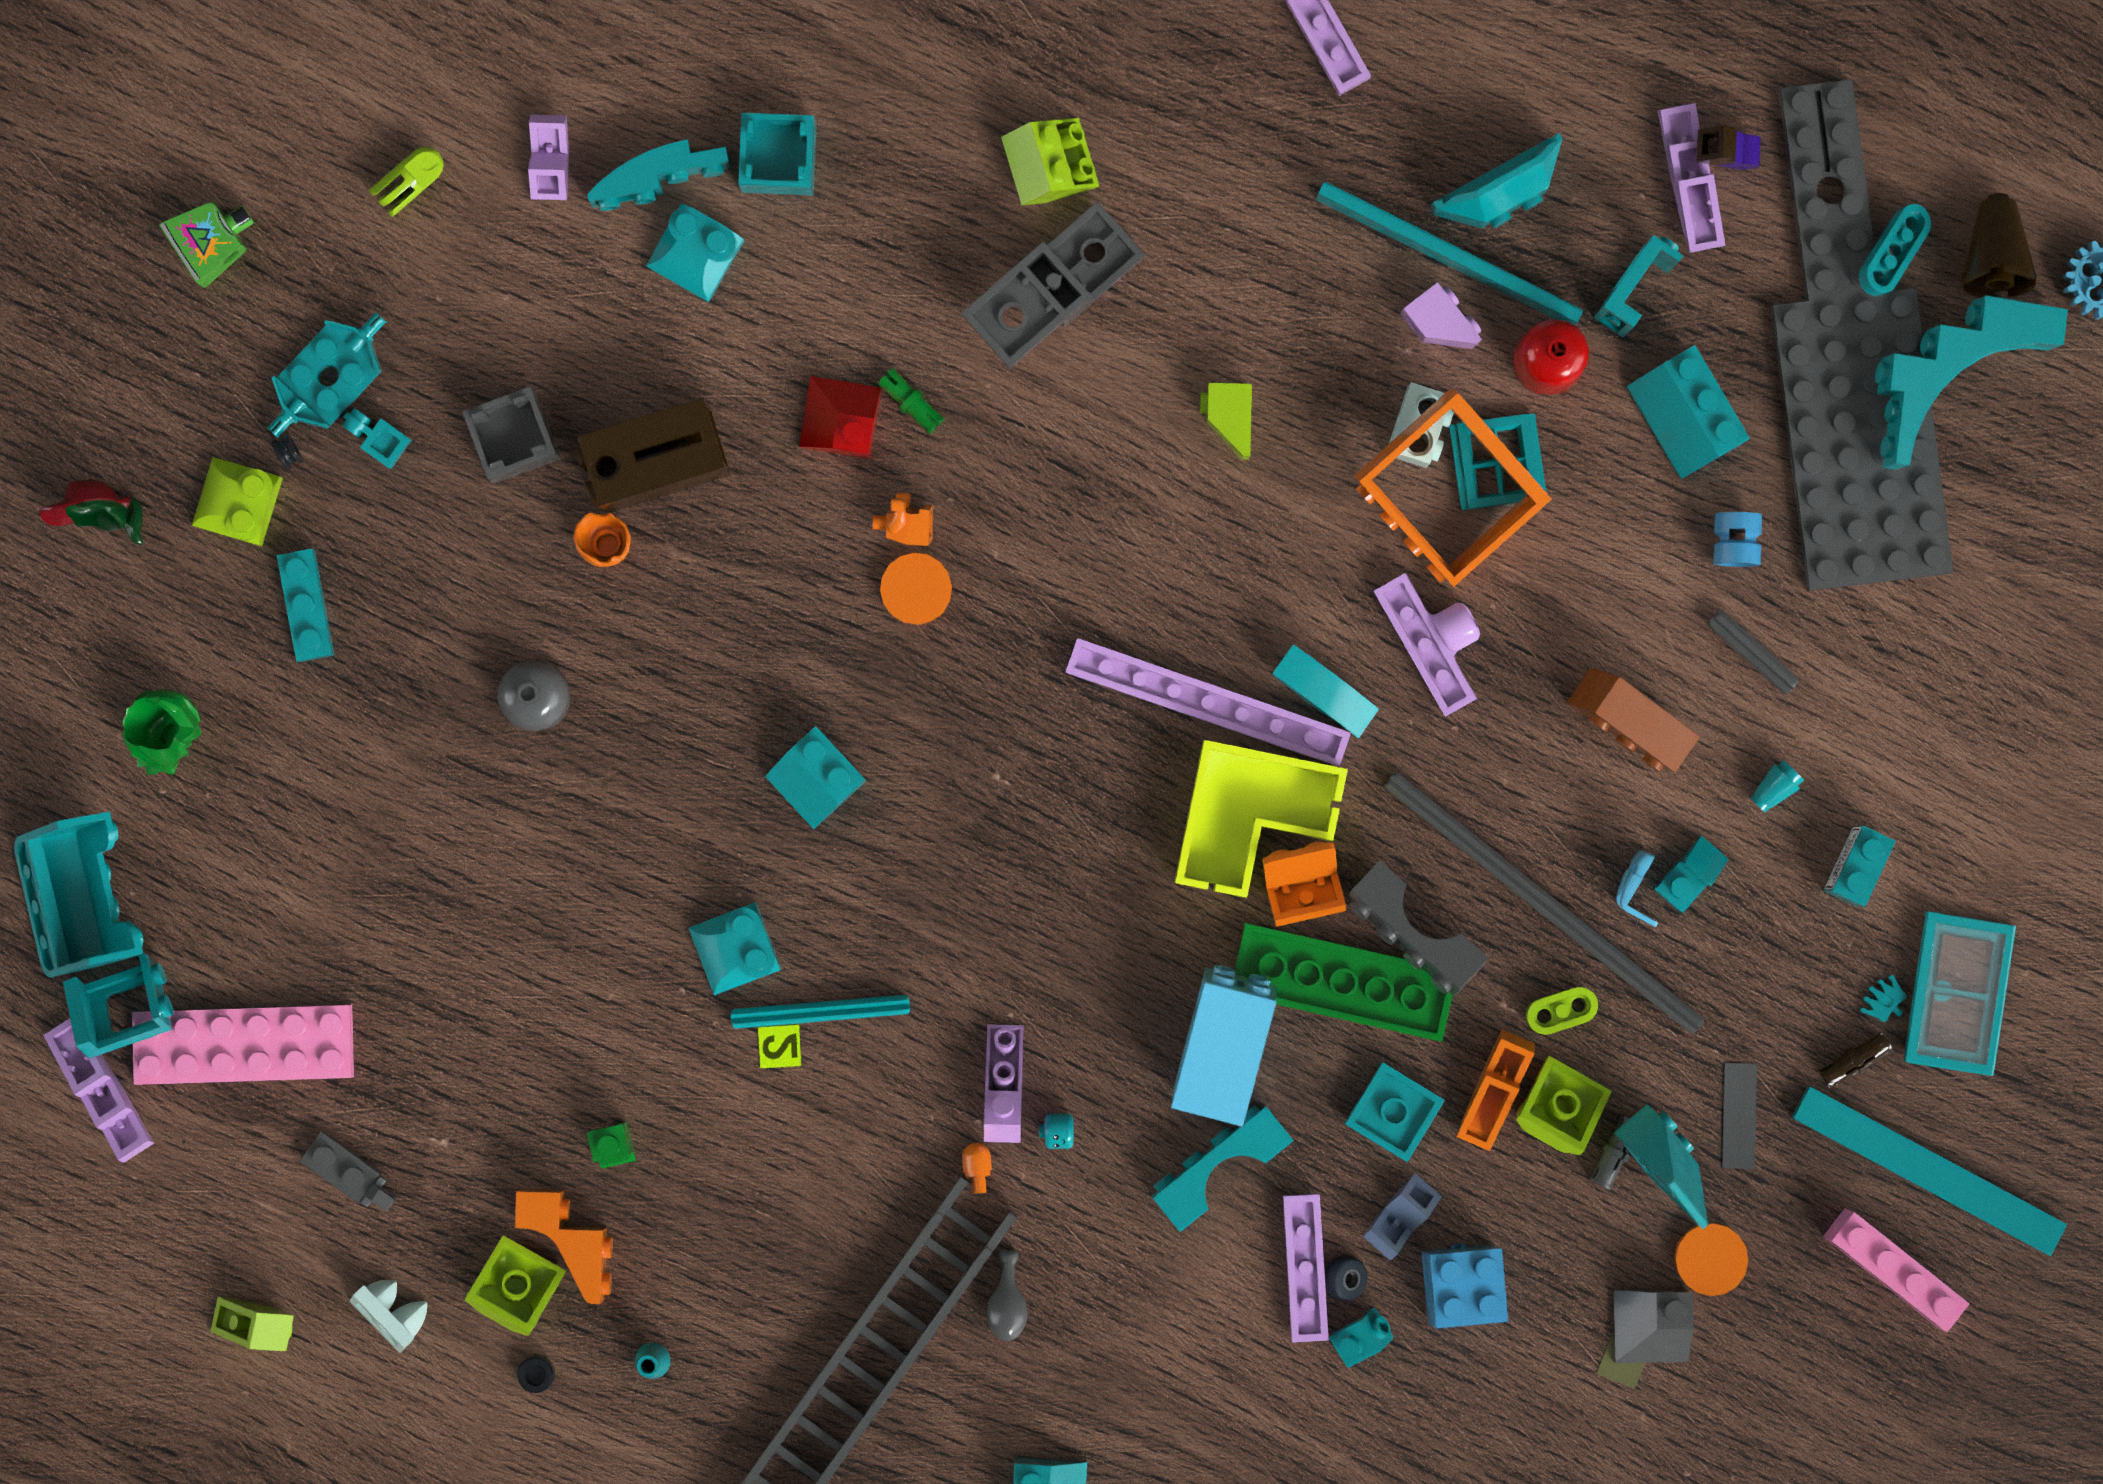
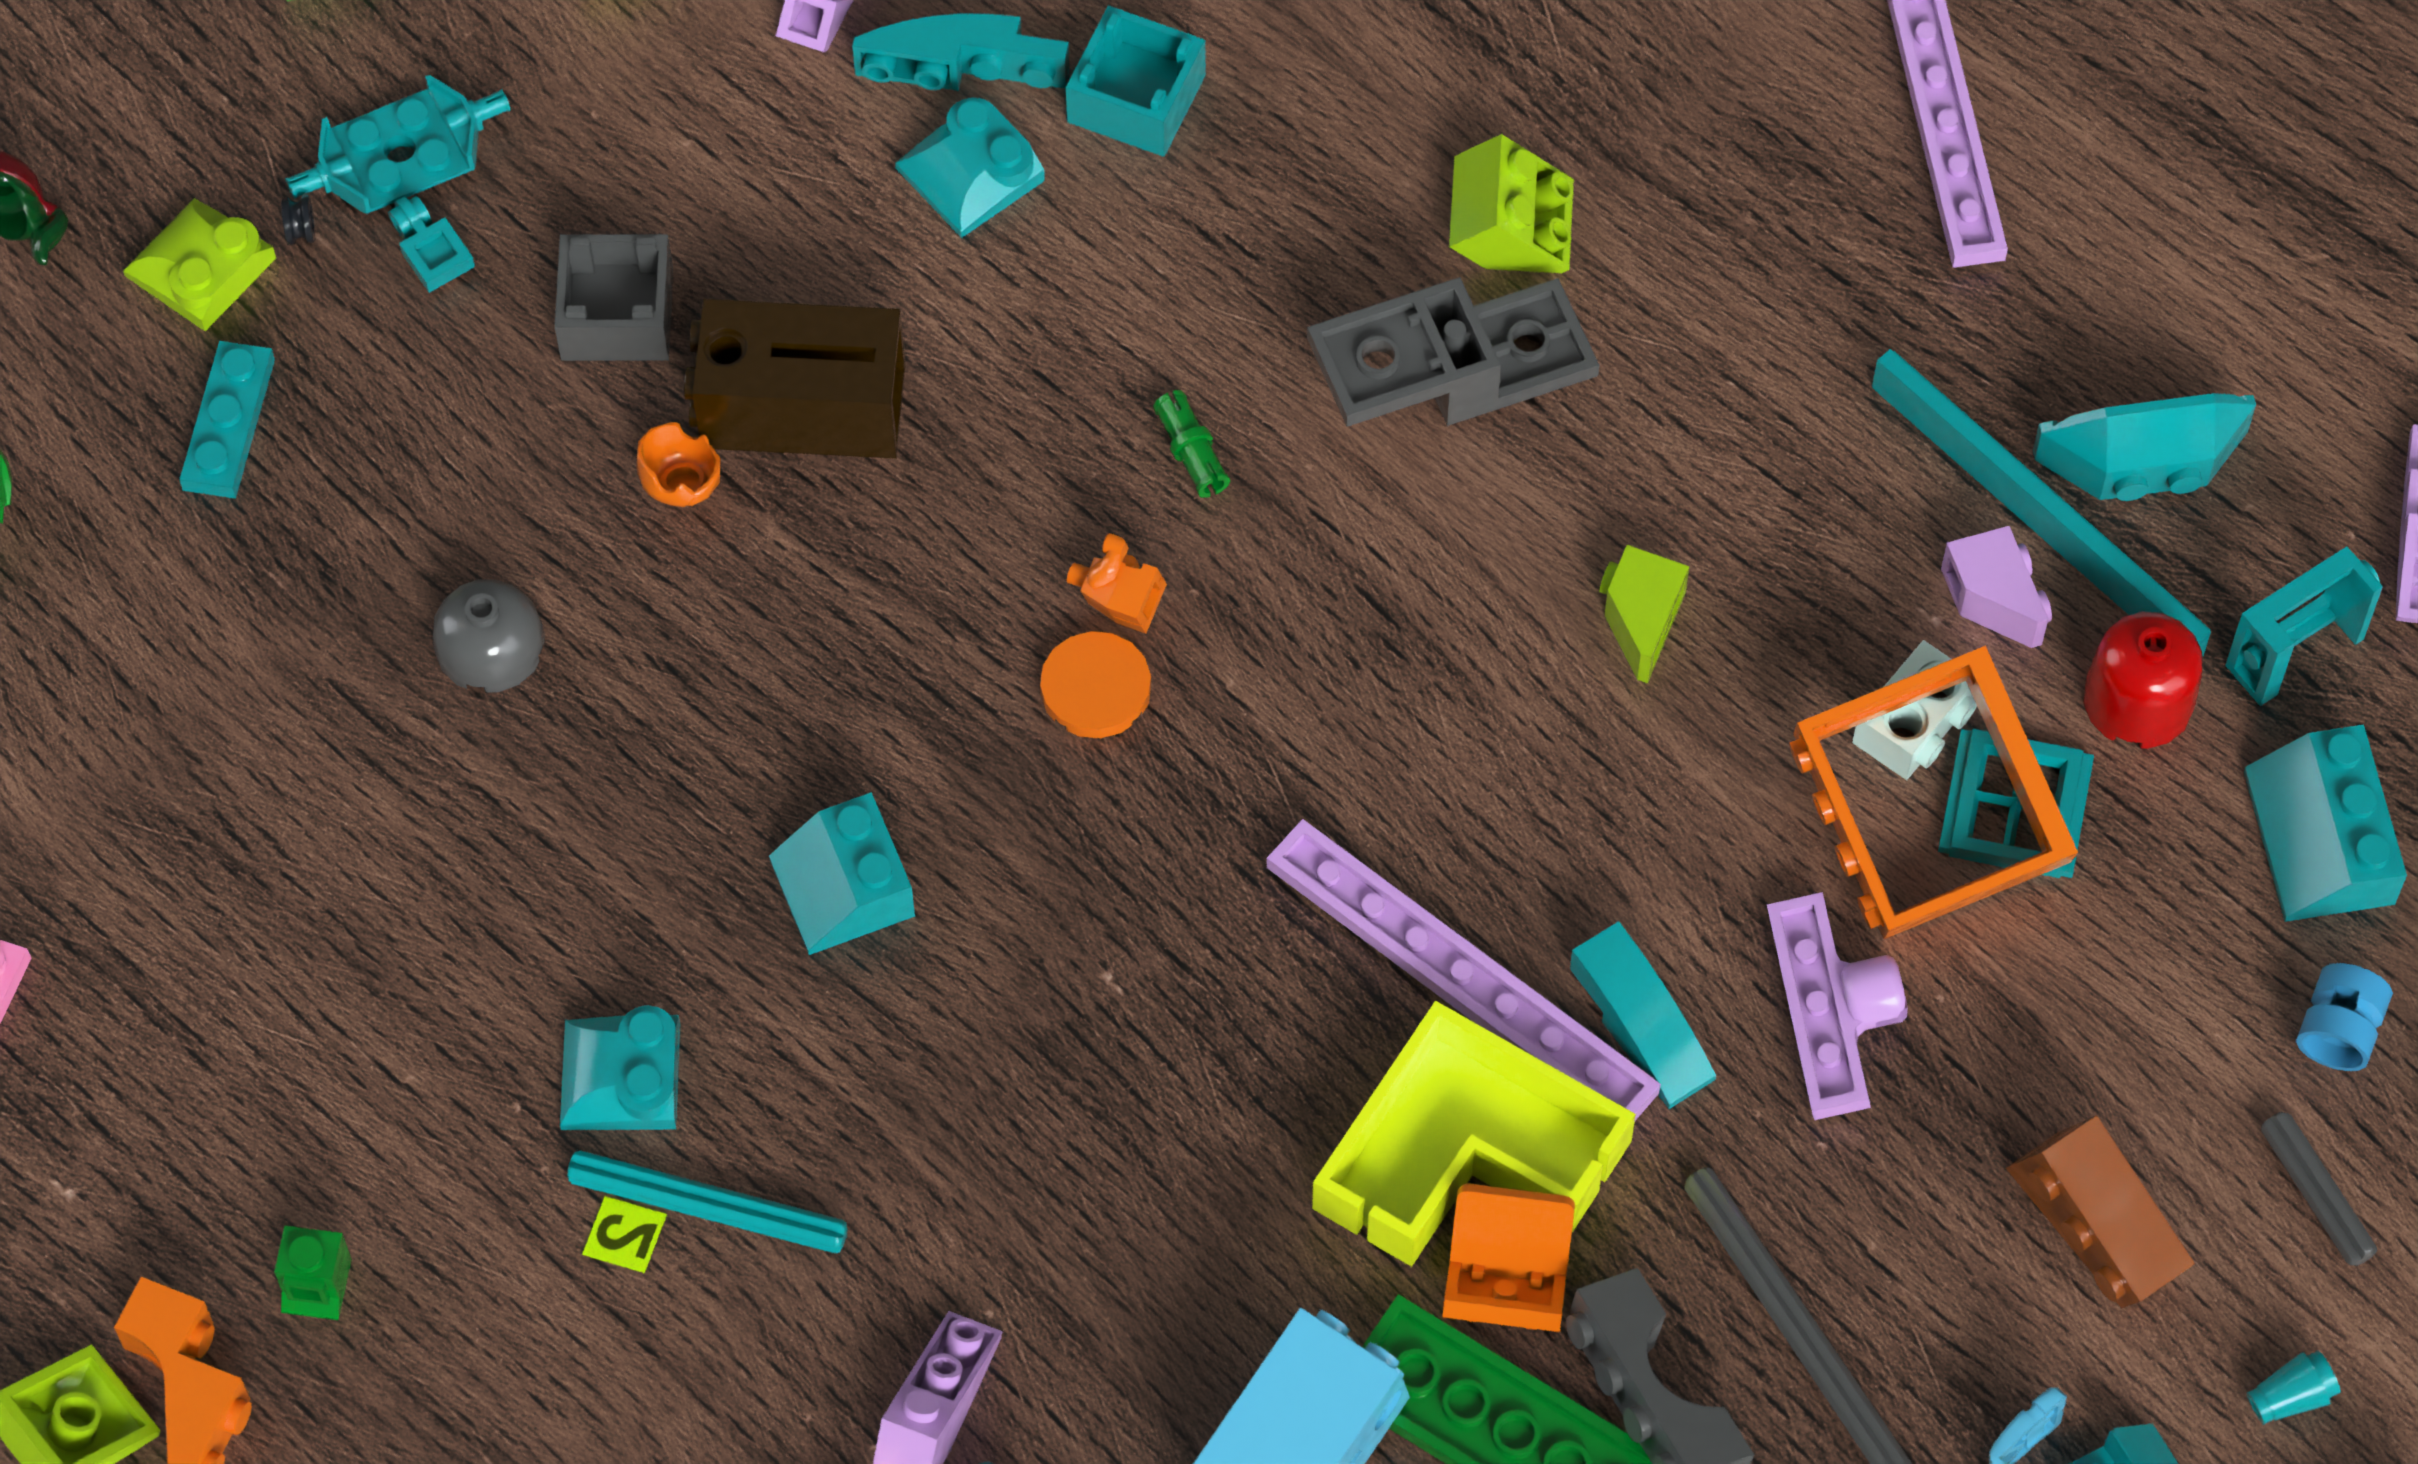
camera: 20 degrees right, 25 degrees down
red slope [799,376,882,459] -> none

